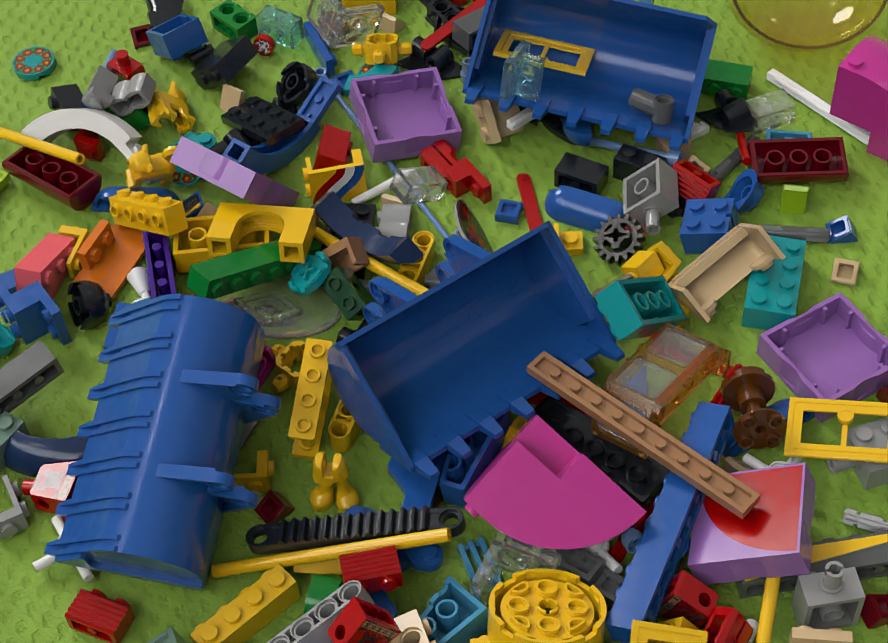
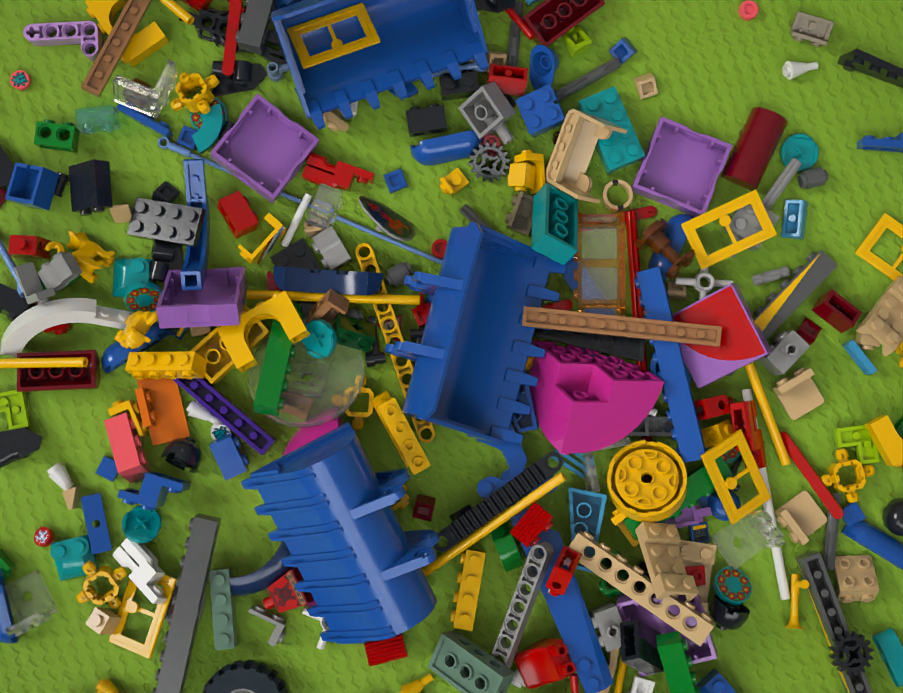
camera: 45 degrees left, 35 degrees up
red tile [253,34,276,56] -> none
black cylinder [276,61,319,107] -> none
yellow piece [310,452,360,513] -> none
tan slope [378,11,406,34] -> none
clear light blue bracket [499,40,545,104] -> none
red piece [516,173,543,231] -> none
dark grey piece [628,88,675,125] -> none
none -> tan piece [601,180,633,212]

